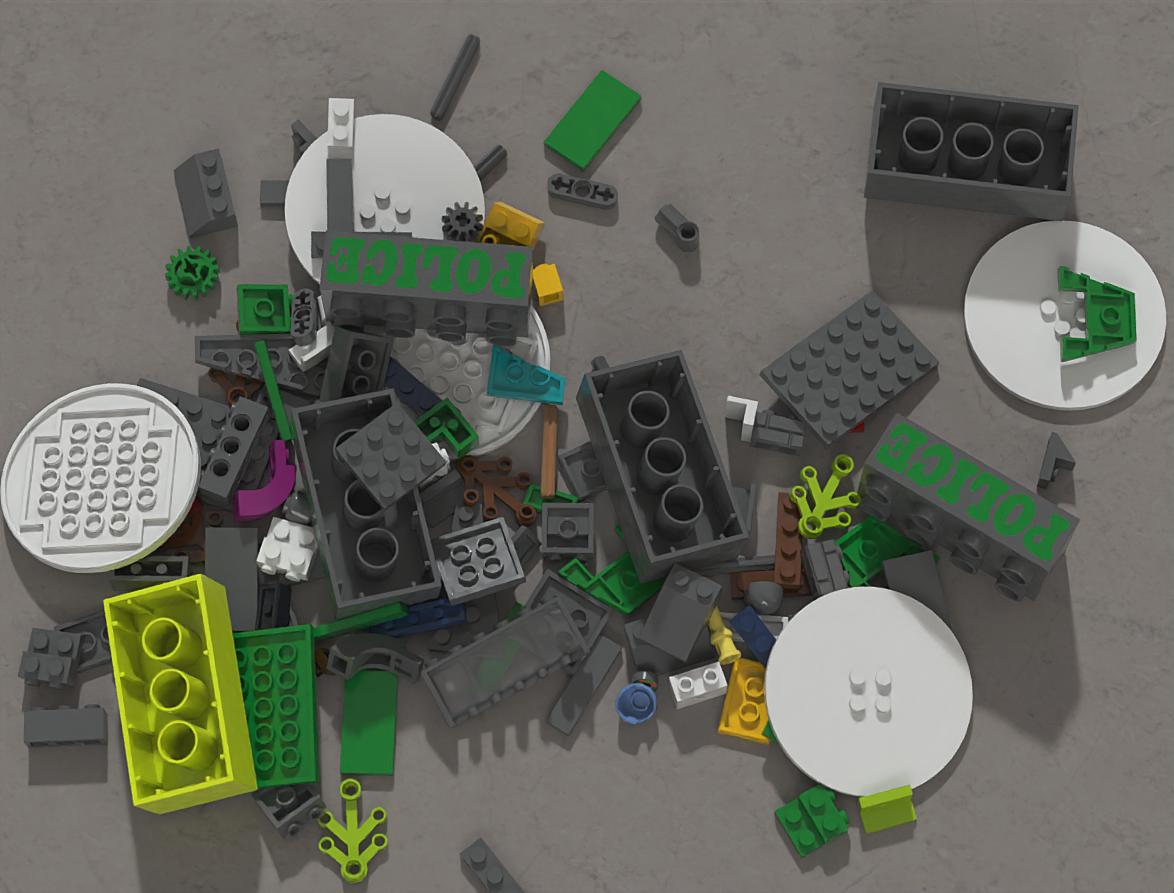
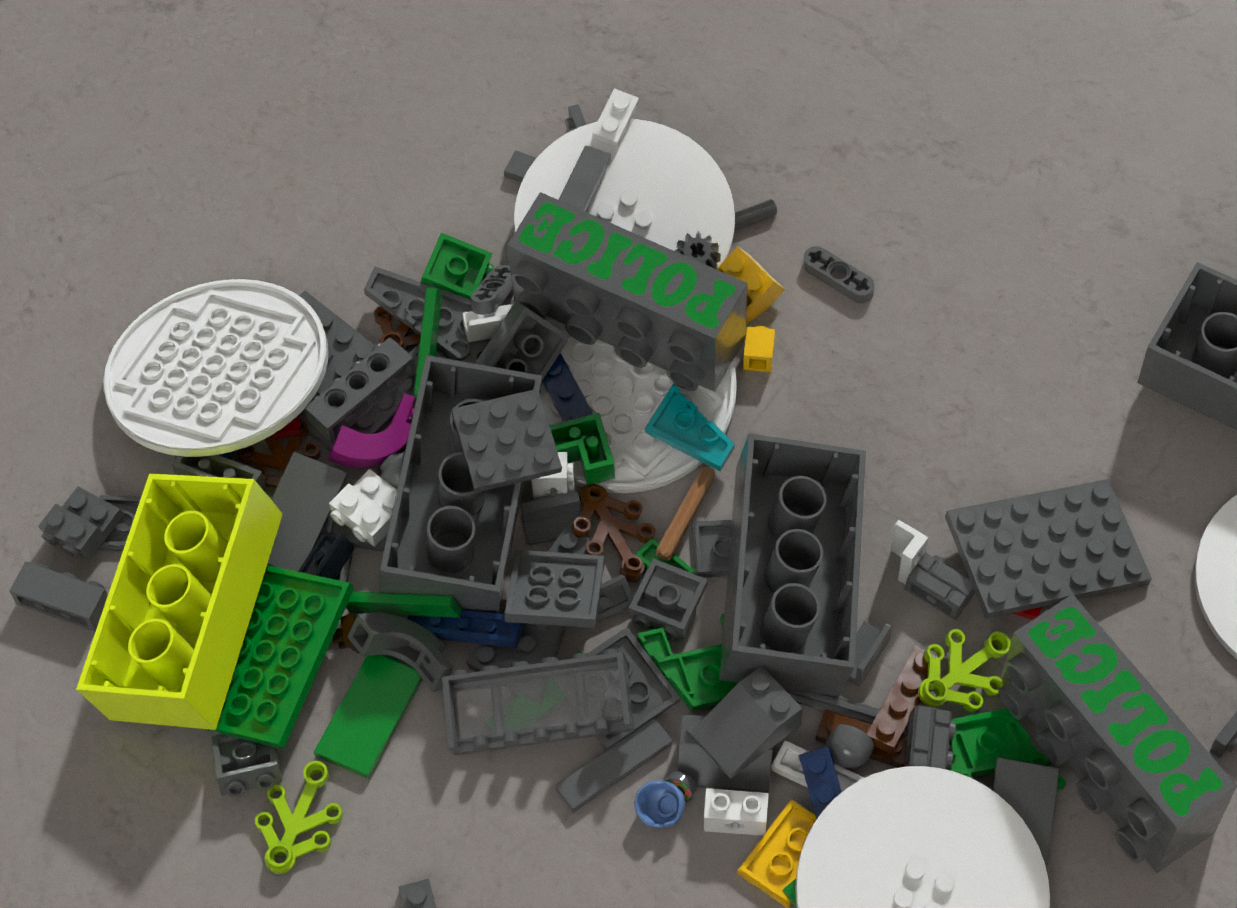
camera: 25 degrees right, 10 degrees down
green gear [165,246,220,300] -> none
dark grey slope [174,148,238,238] -> none
dark grey axle [430,34,480,120] -> none
green tile [544,70,641,172] -> none
dark grey piece [655,204,699,252] -> none
light yellow pin [707,606,741,665] -> none

